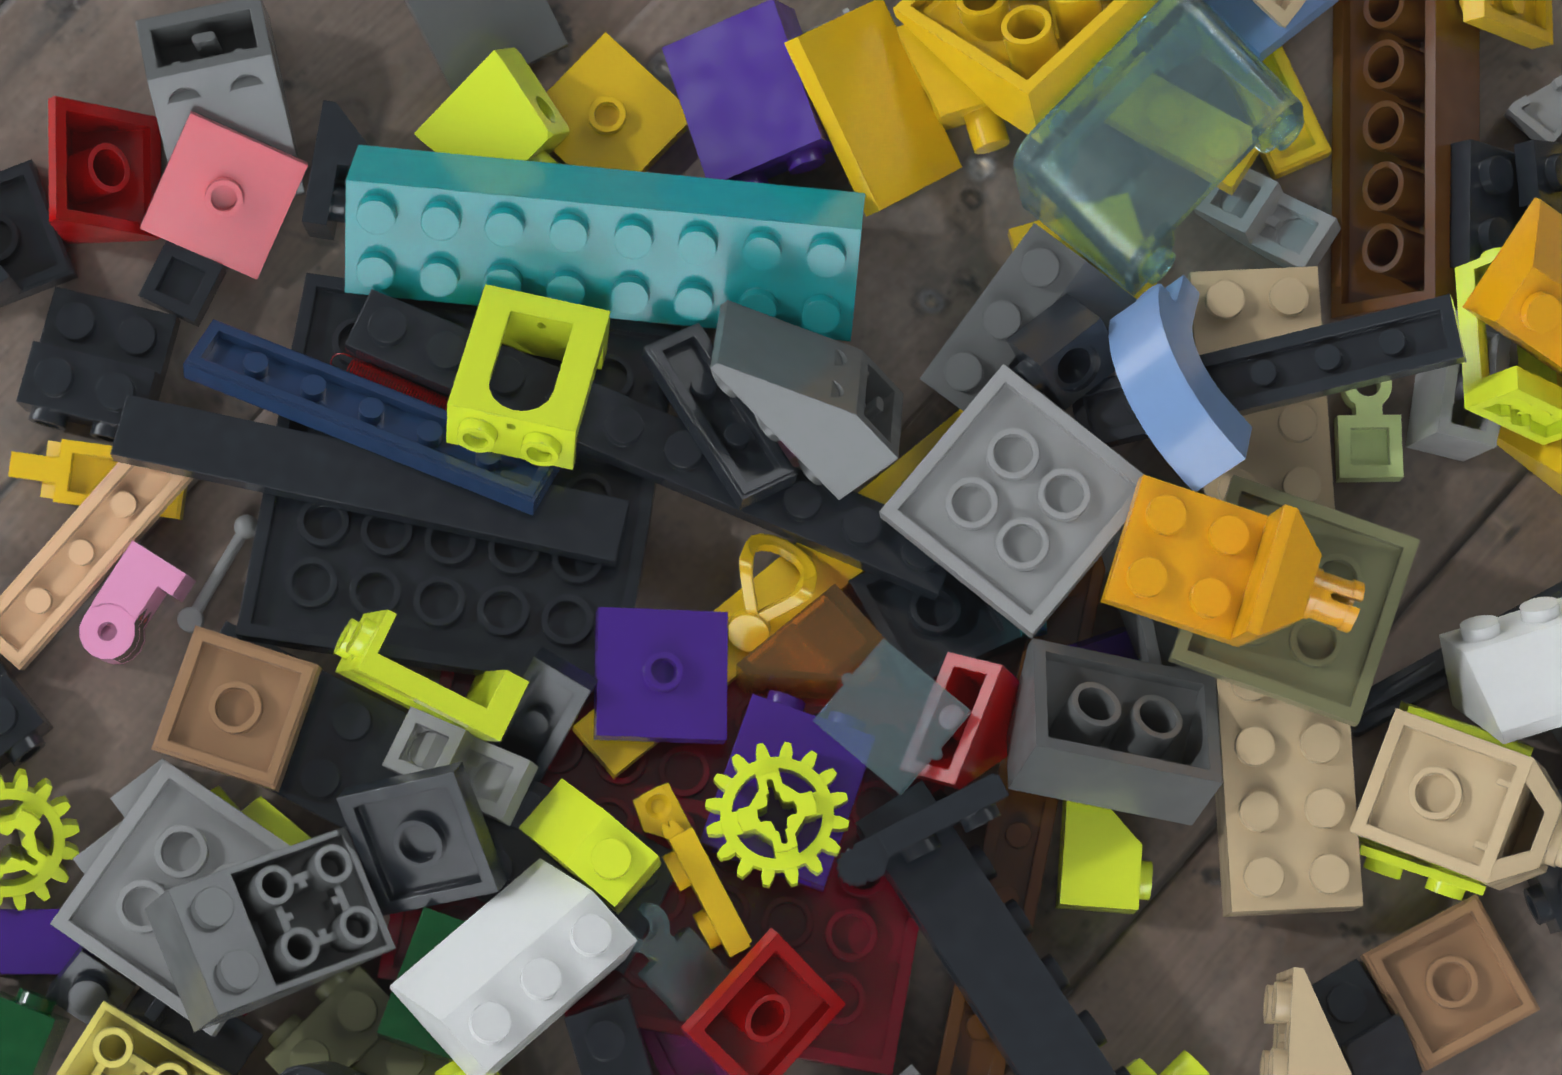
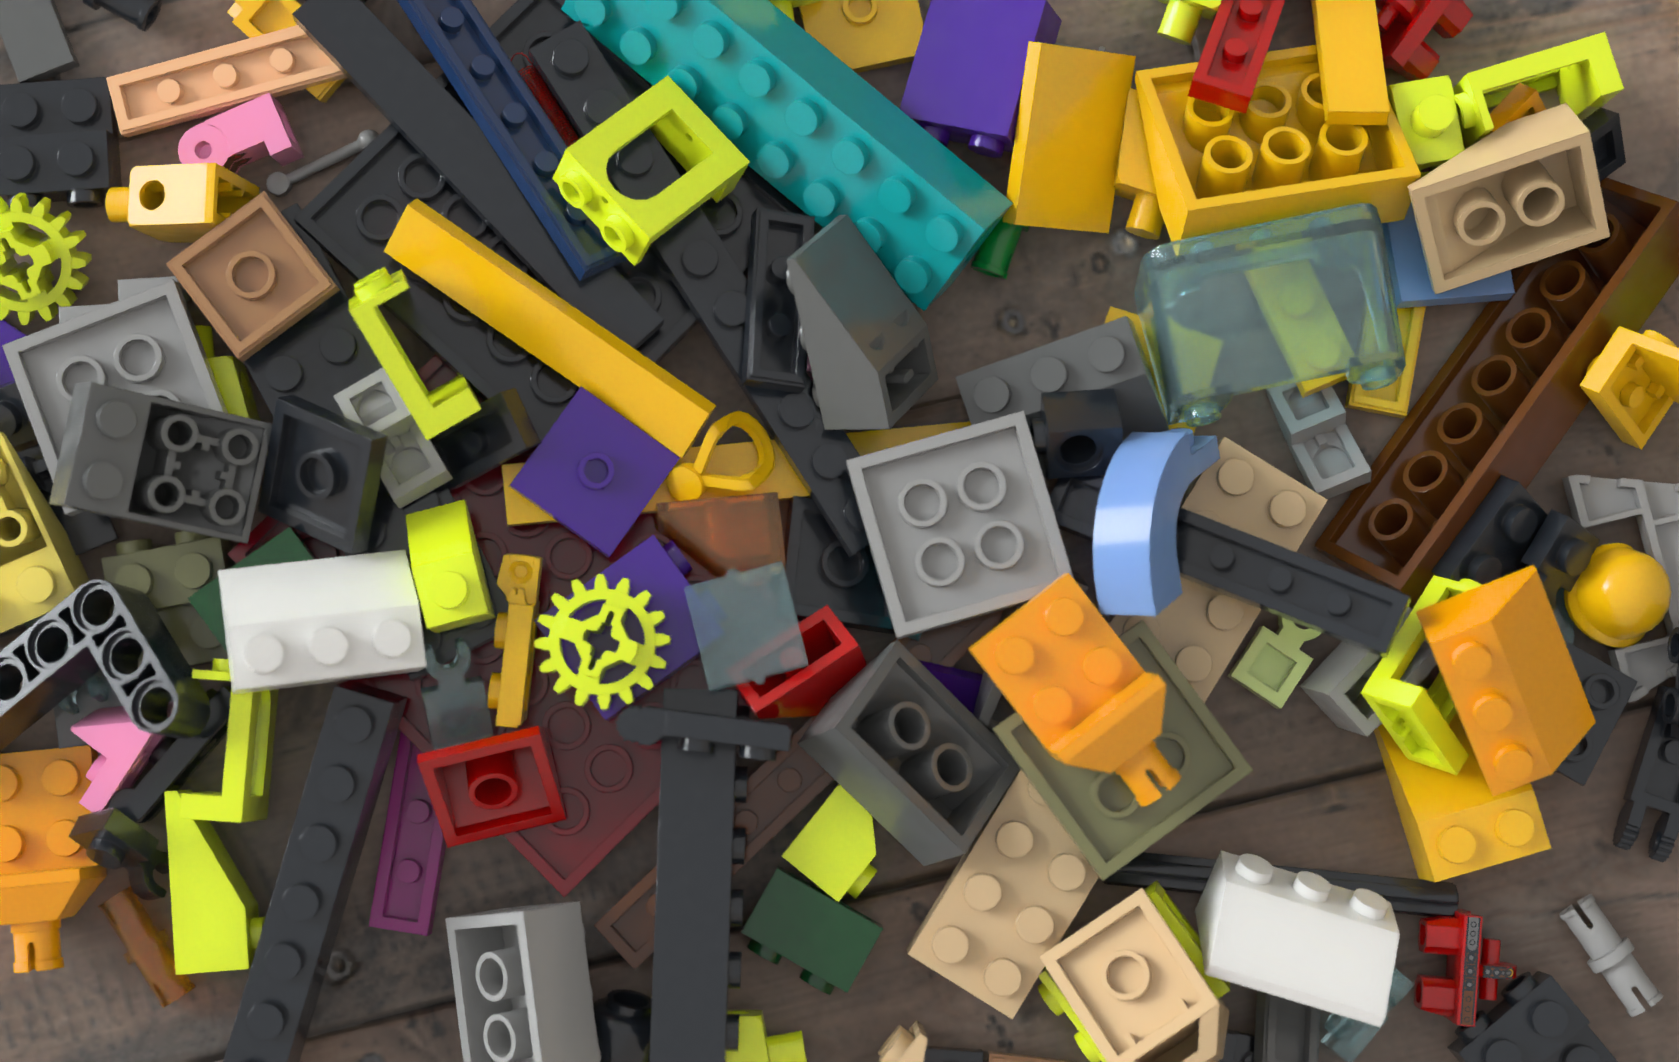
camera: 30 degrees right, 5 degrees up
none -> yellow torso [105,163,260,243]
none -> yellow tile [384,198,716,458]
none -> dark green brick [741,866,883,995]
none -> green pin [970,217,1030,280]

